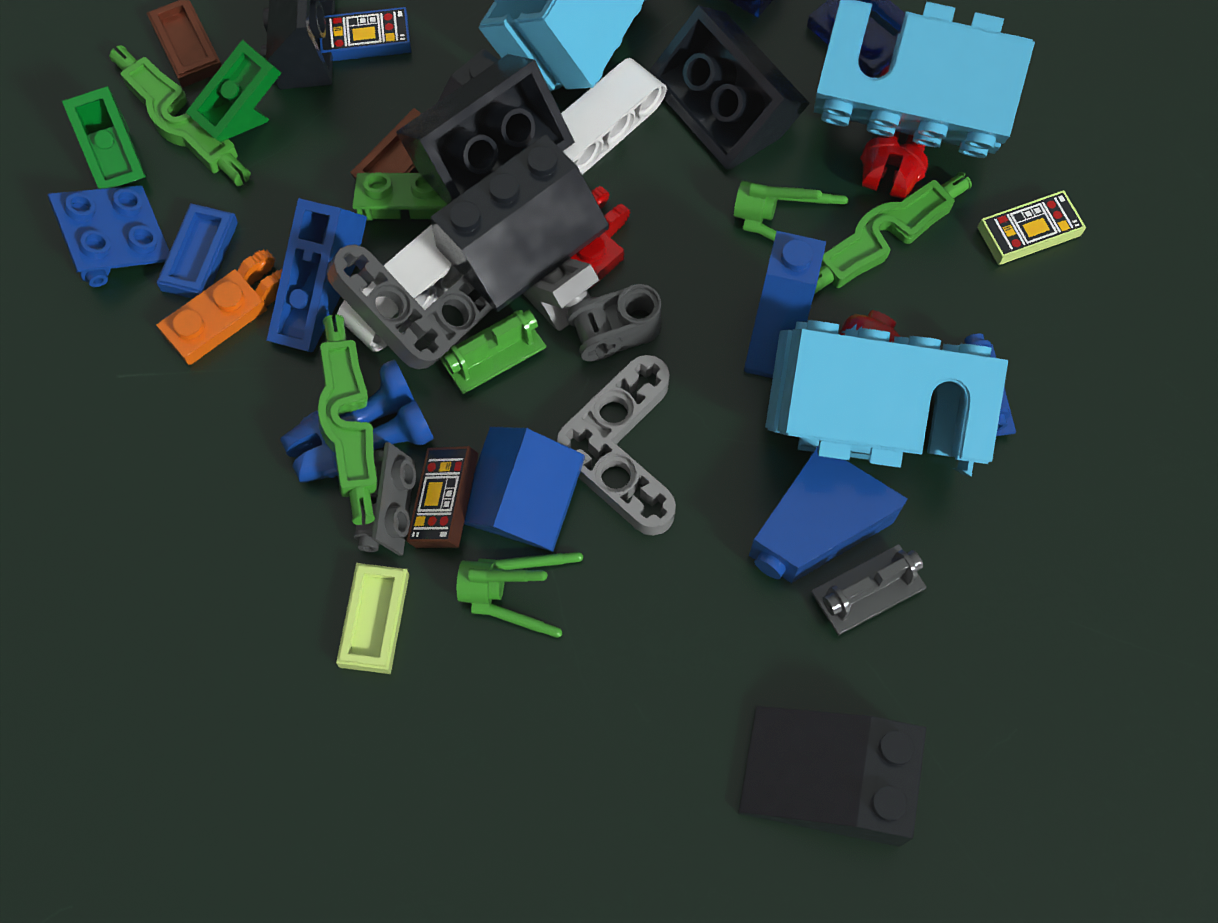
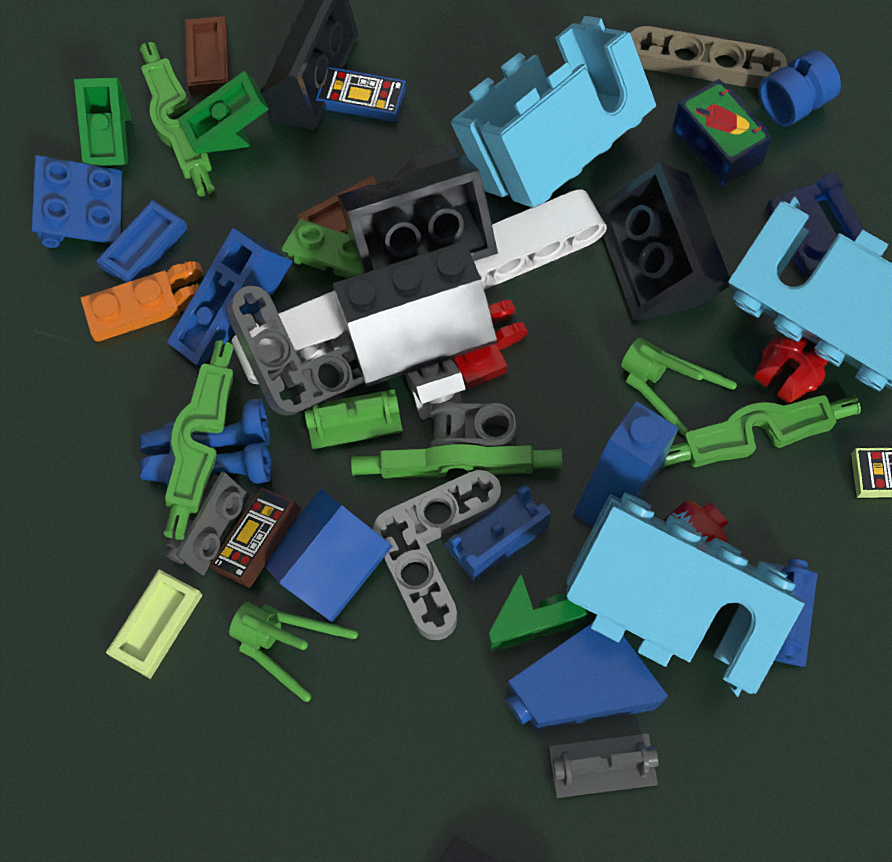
camera: 25 degrees right, 0 degrees up
none -> bright green piece [351,444,562,479]
none -> blue hinge [445,485,551,583]
none -> green slope [488,574,587,654]

